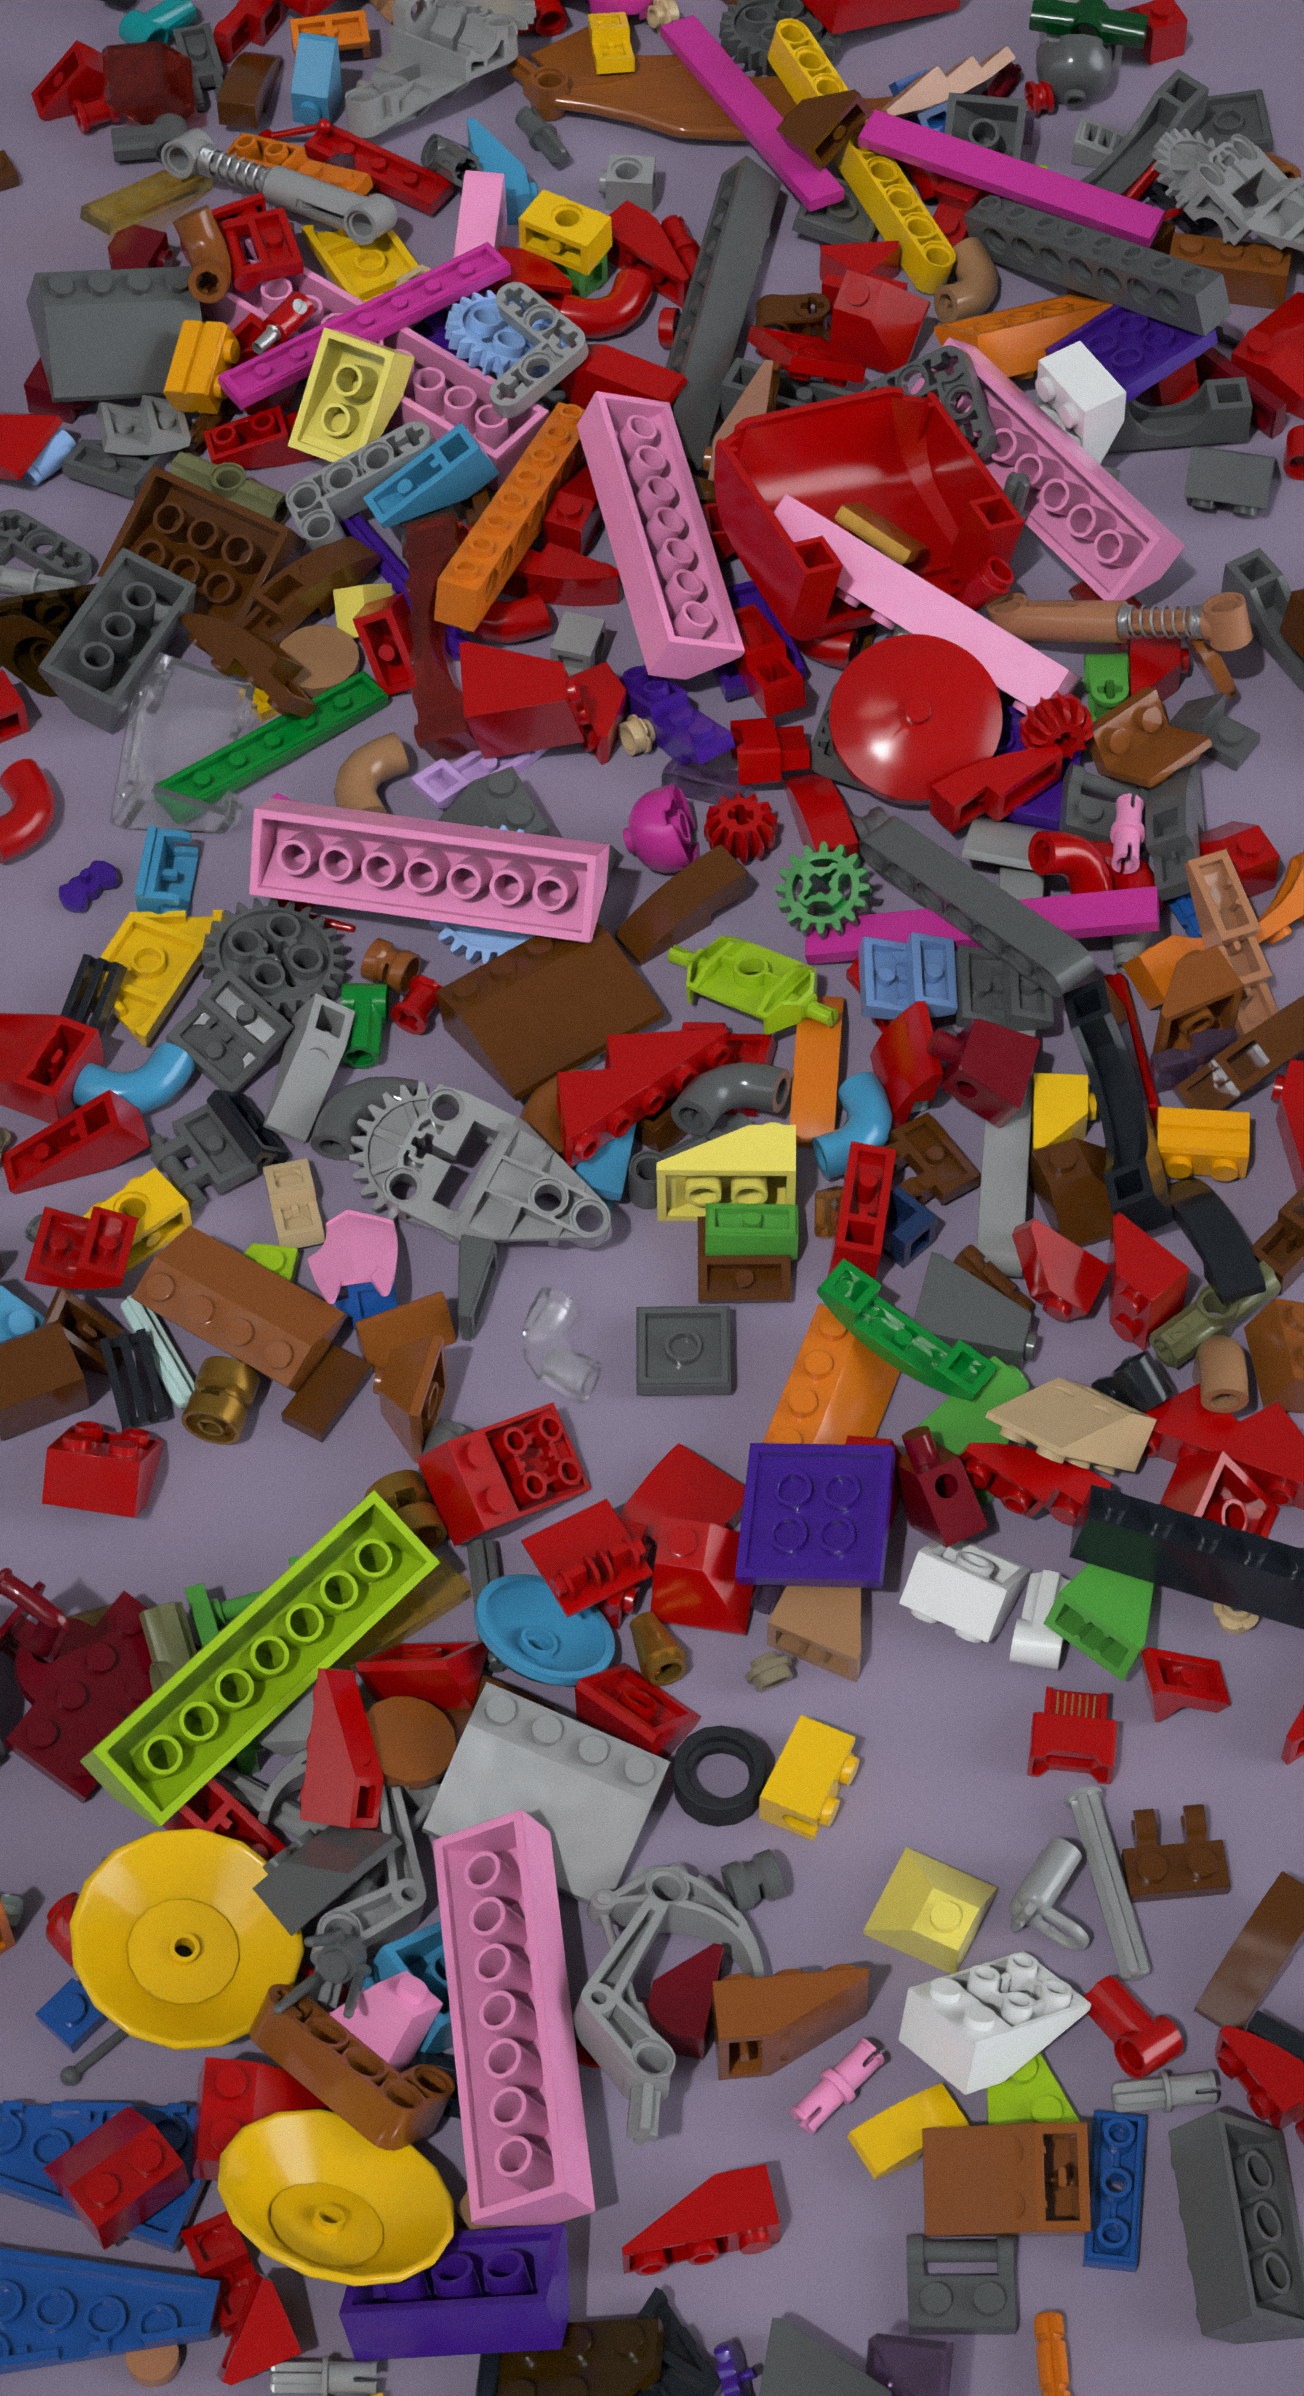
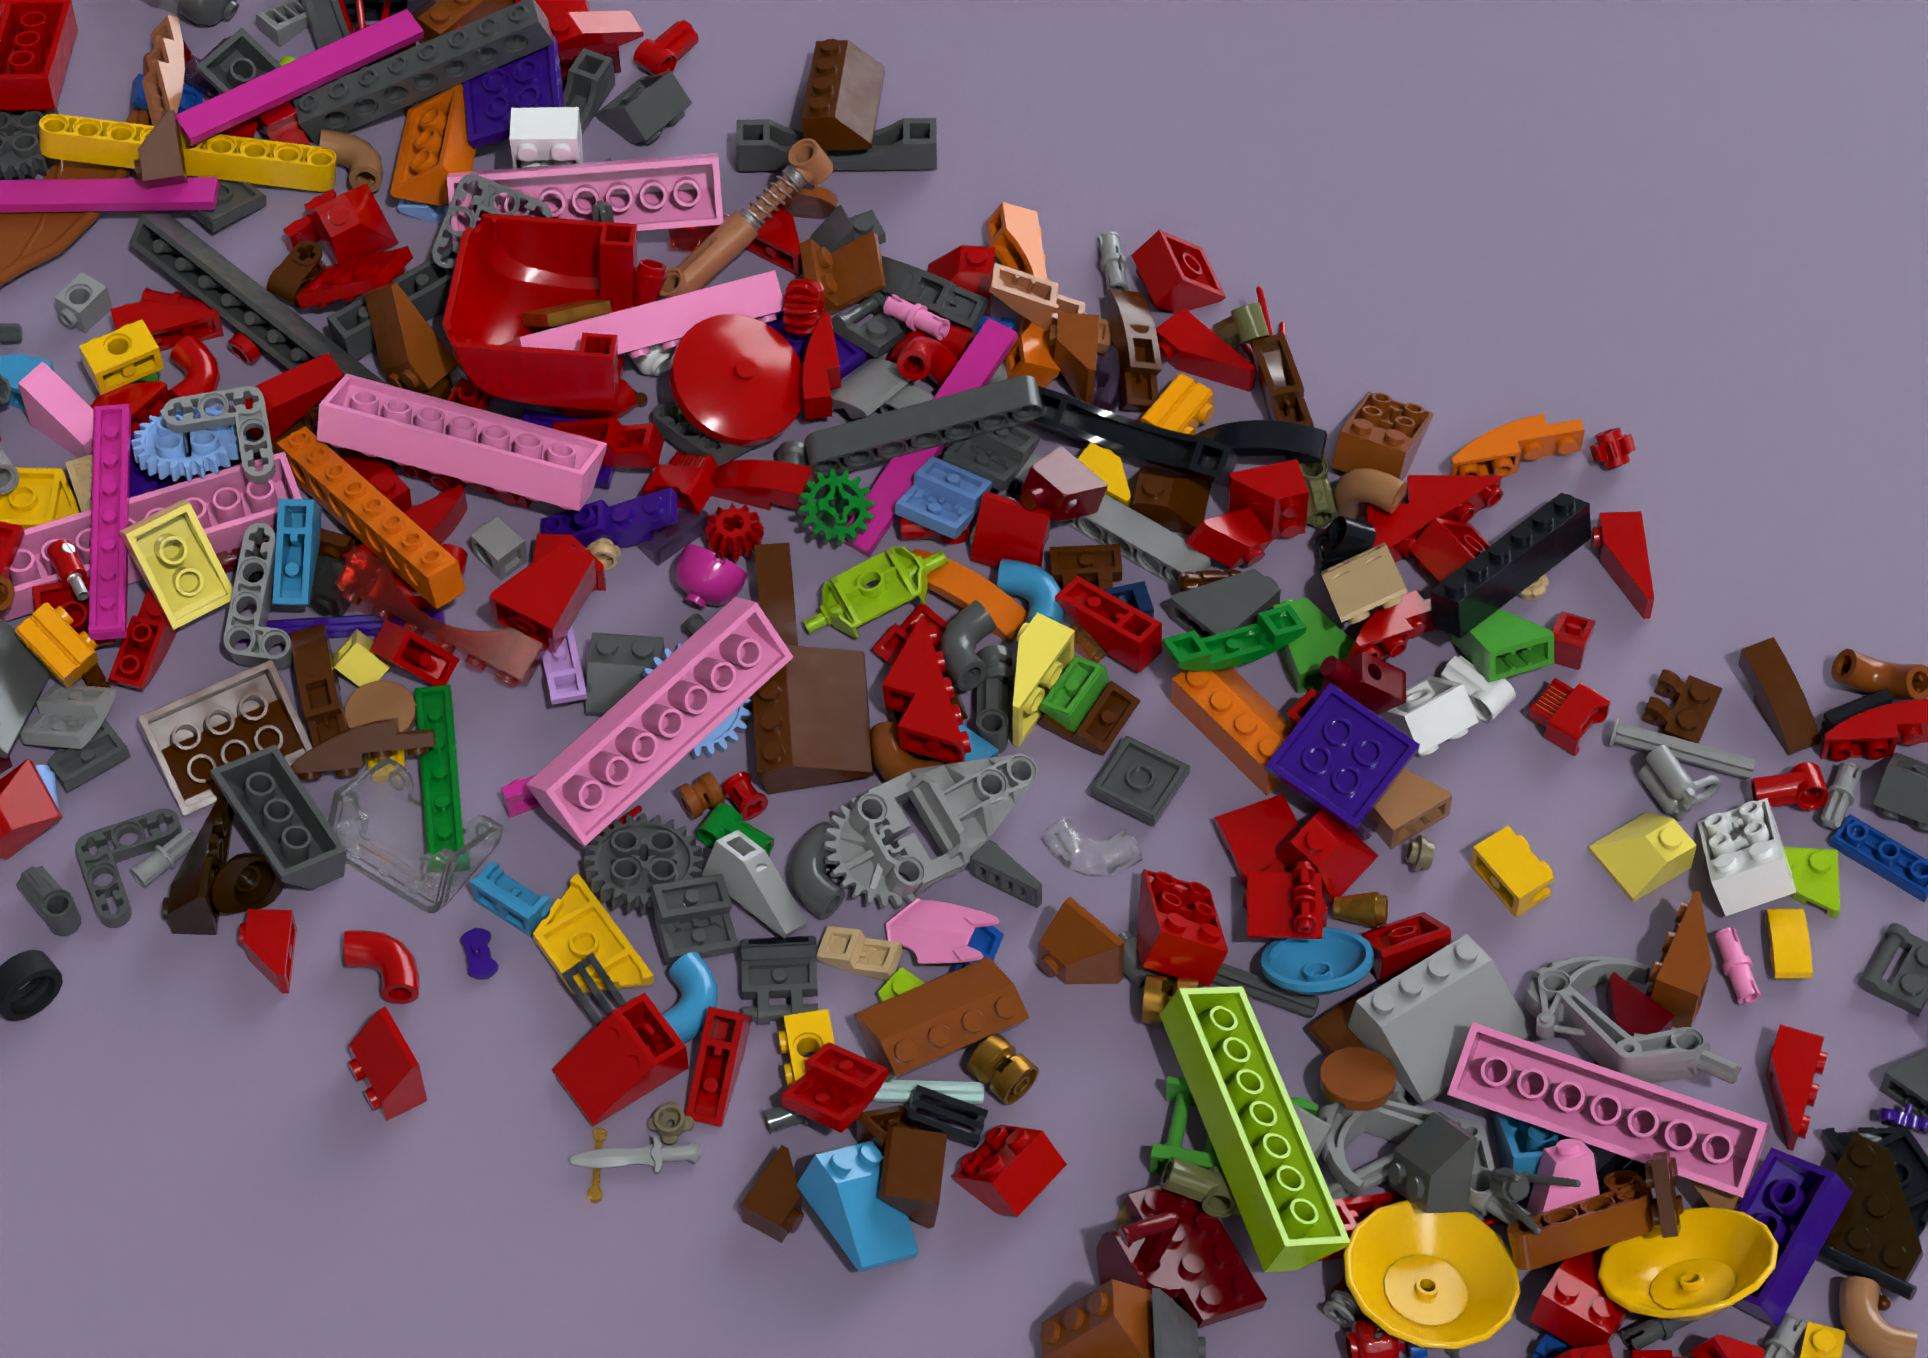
camera: 60 degrees left, 0 degrees up
olive piece [169,452,289,525] -> none
reddish brown tile [281,1345,373,1443] -> none
red slope [299,1668,384,1828] -> none
medium nougat cylinder [333,732,409,814] -> none
dark orange slope [355,1291,456,1373] -> none
red slope [356,1641,487,1709] -> none
black tyre [672,1725,767,1827] -> none
dark grey wheel [721,1849,786,1912] -> none
red slope [819,240,900,281] -> none
dark orange slope [922,2123,1091,2237] -> none
red bush [1024,80,1054,116] -> none
bright green piece [1084,652,1129,722] -> none
none -> reddish brown plate [1645,1151,1684,1238]

